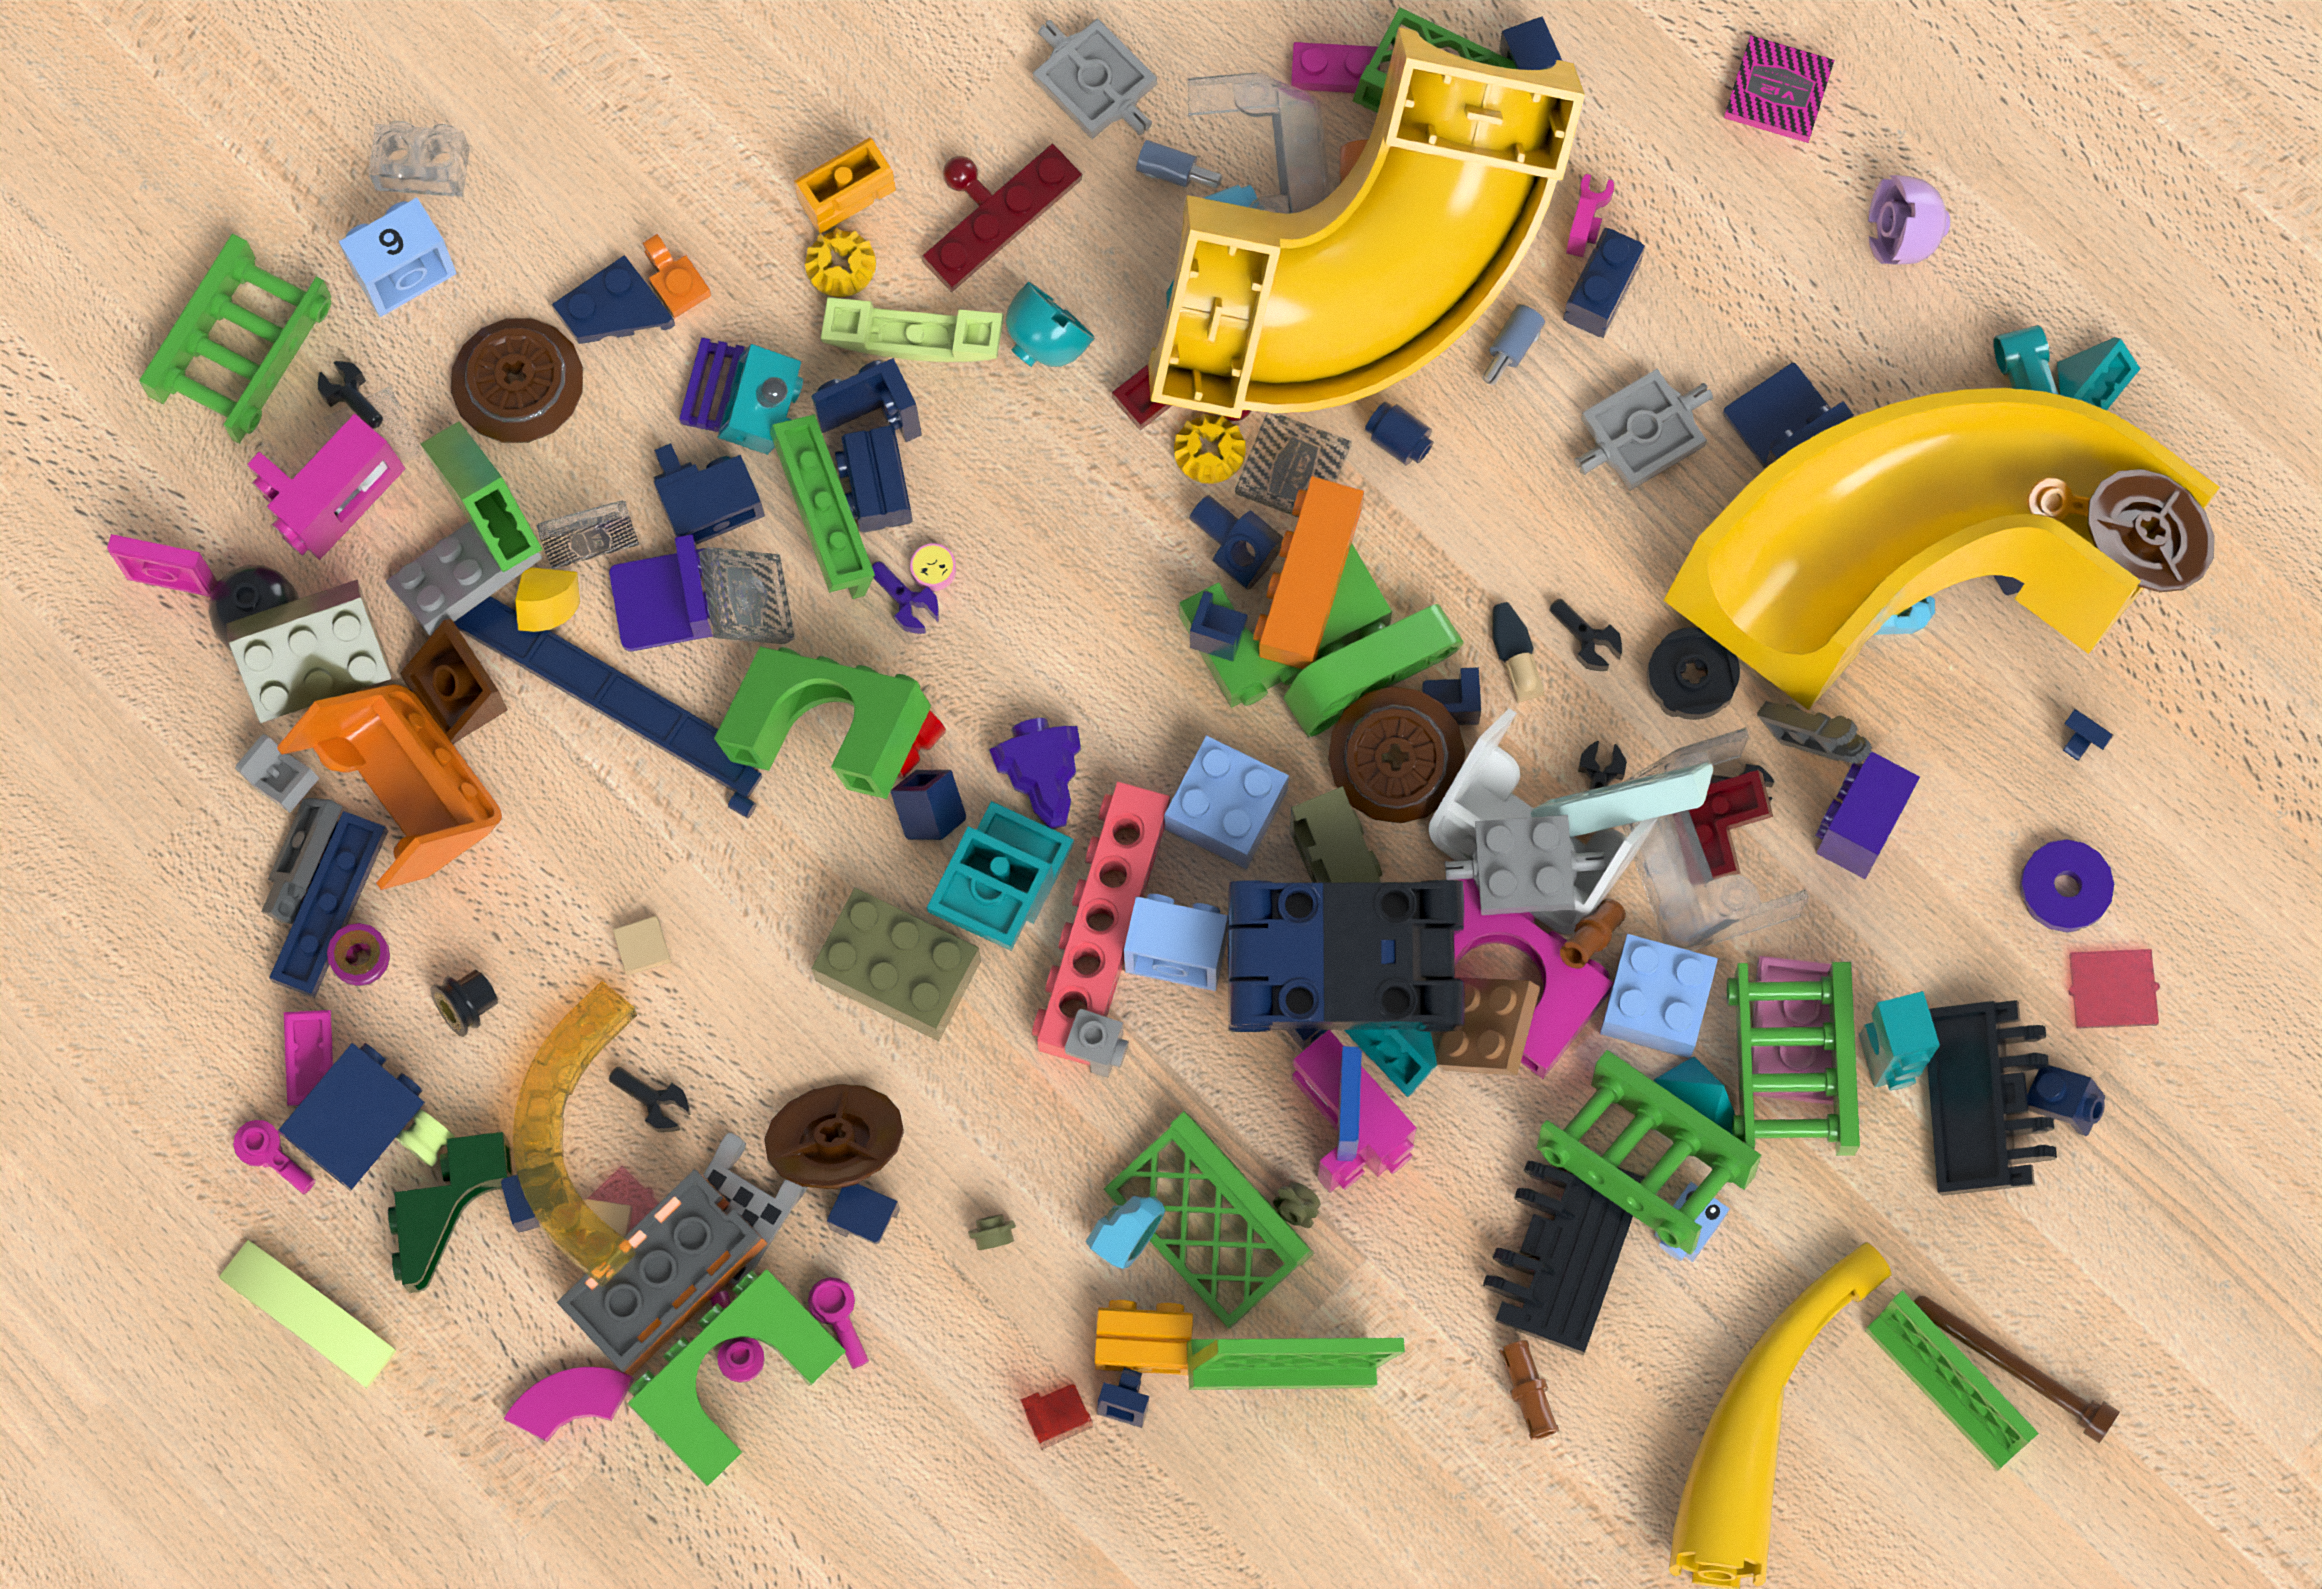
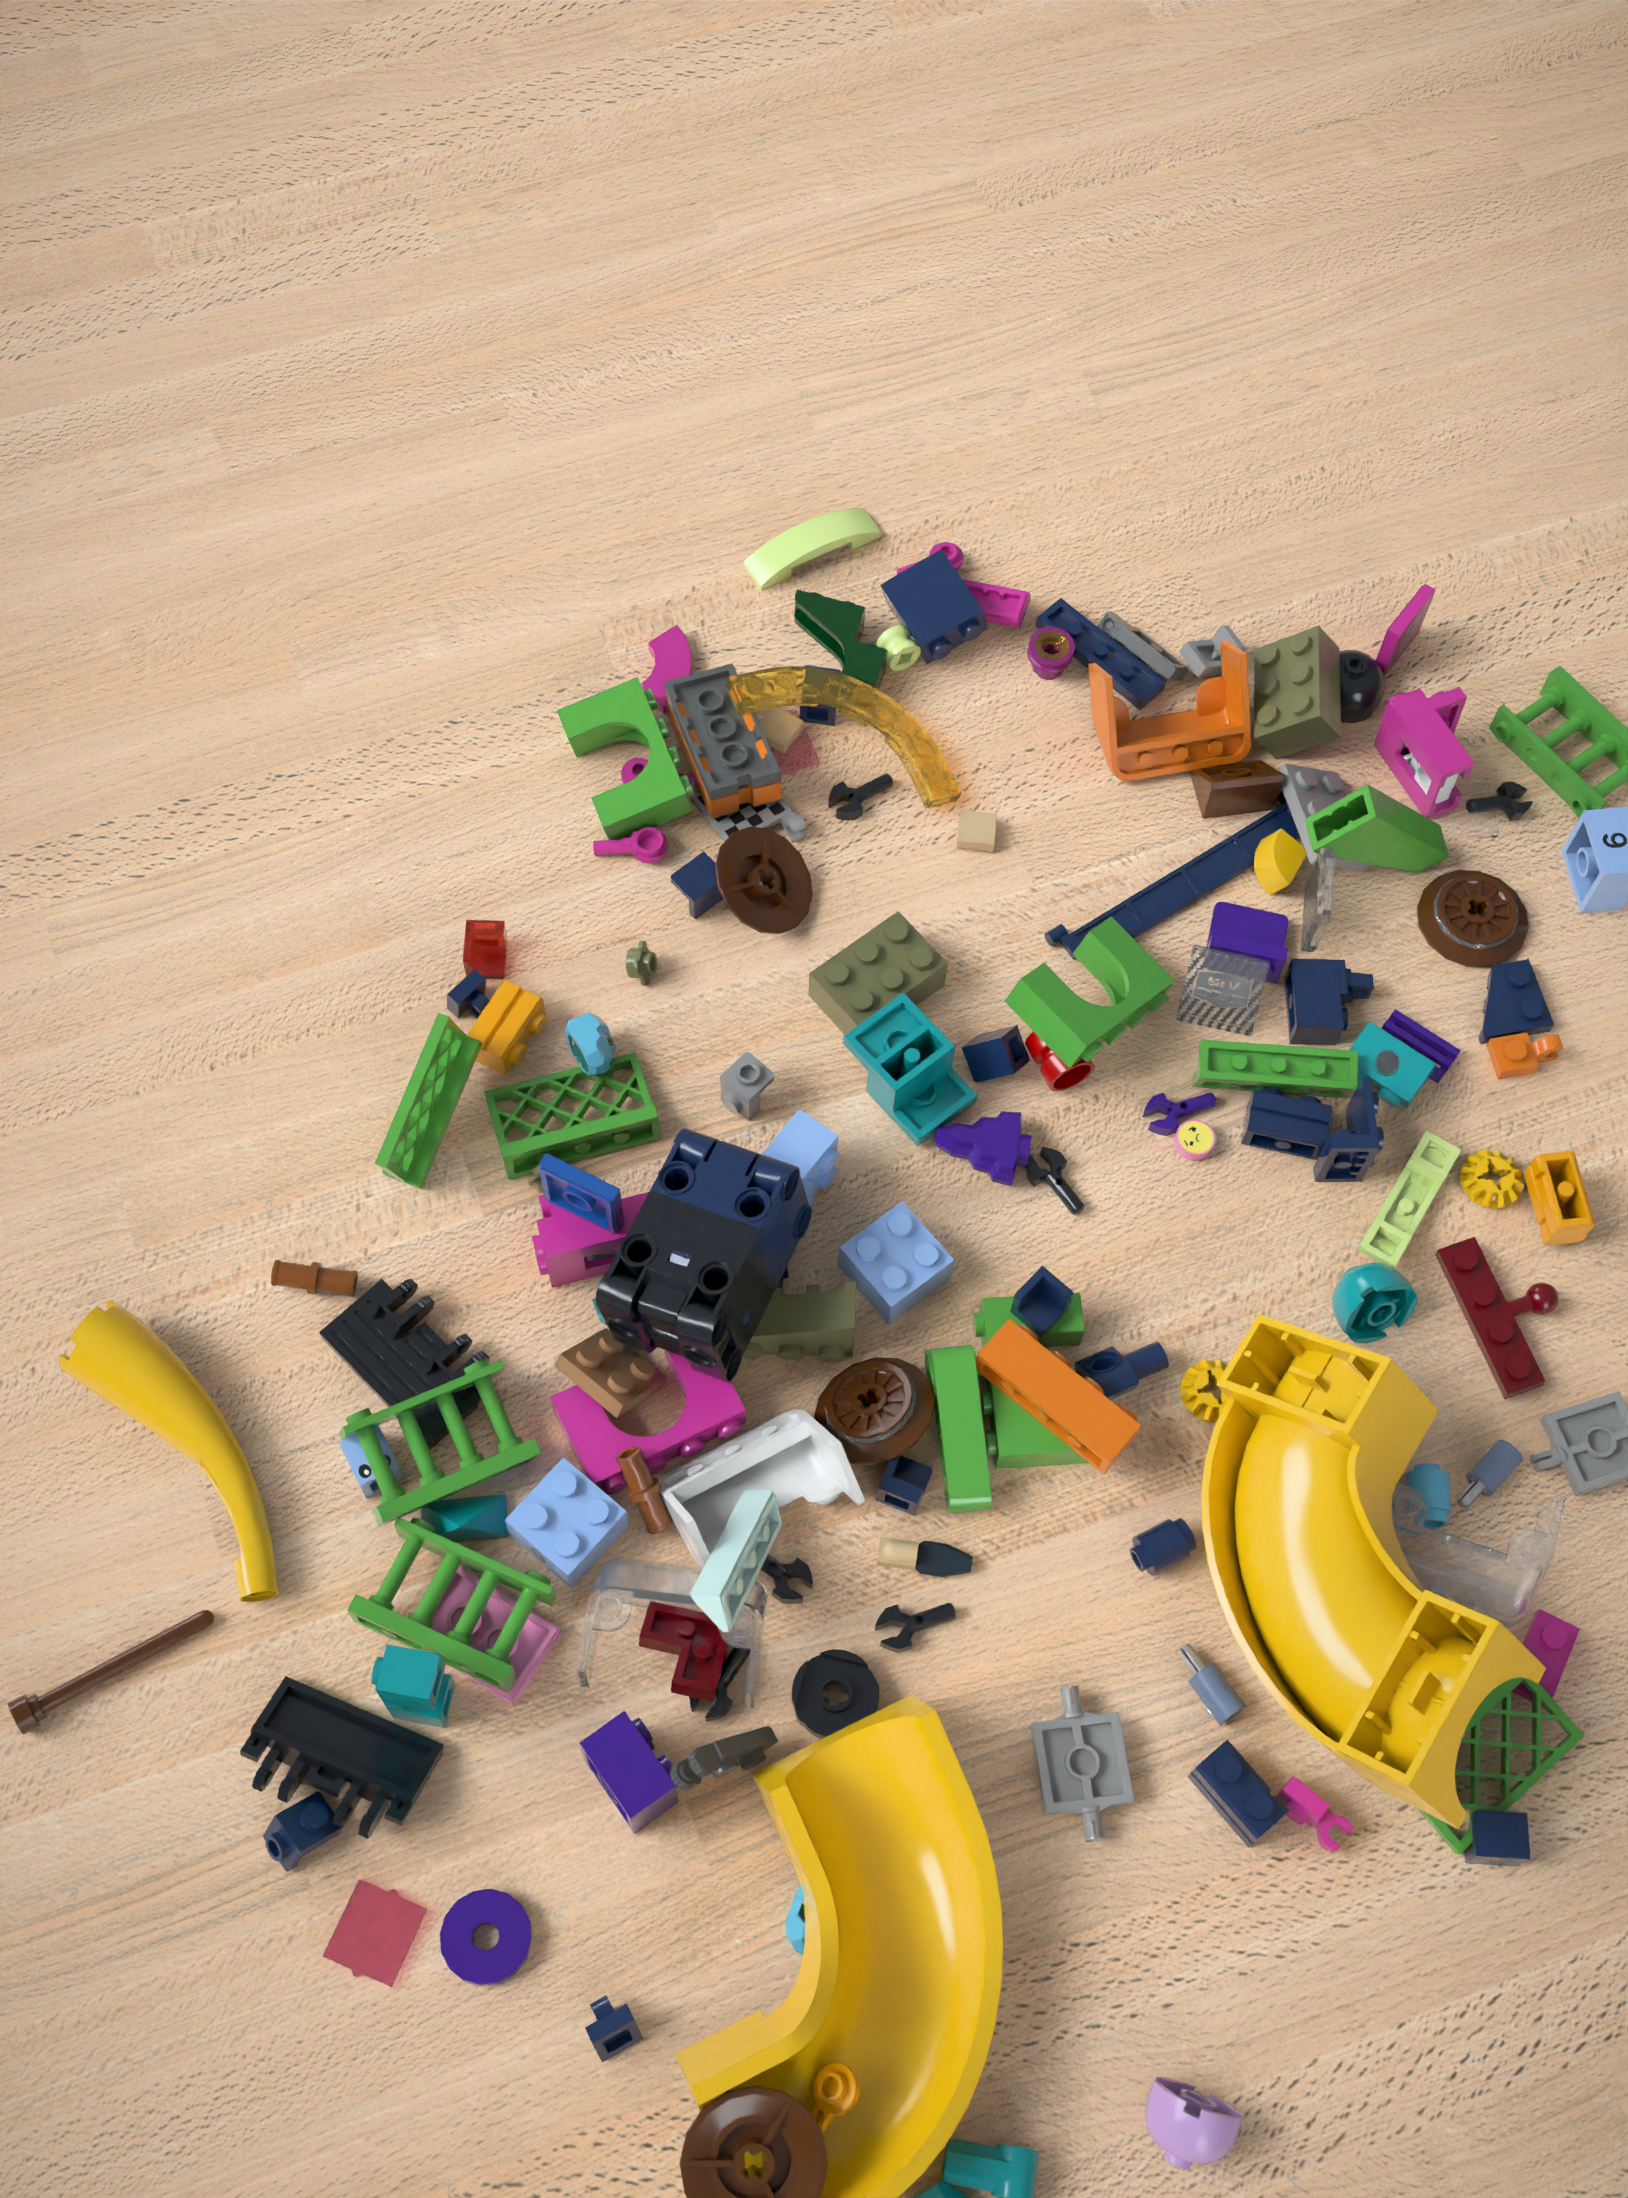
camera: 110 degrees right, 10 degrees down
black piece [430,969,498,1037] -> none
coral brick [1032,781,1171,1066] -> none
clear tile [1235,412,1352,518] -> none
light grey plate [1445,815,1605,915] -> none
dark blue bracket [1723,363,1854,469] -> none
tile [1724,35,1835,143] -> none
bright green fence [1864,1290,2039,1471] -> none
none -> black bar [1026,1147,1085,1215]

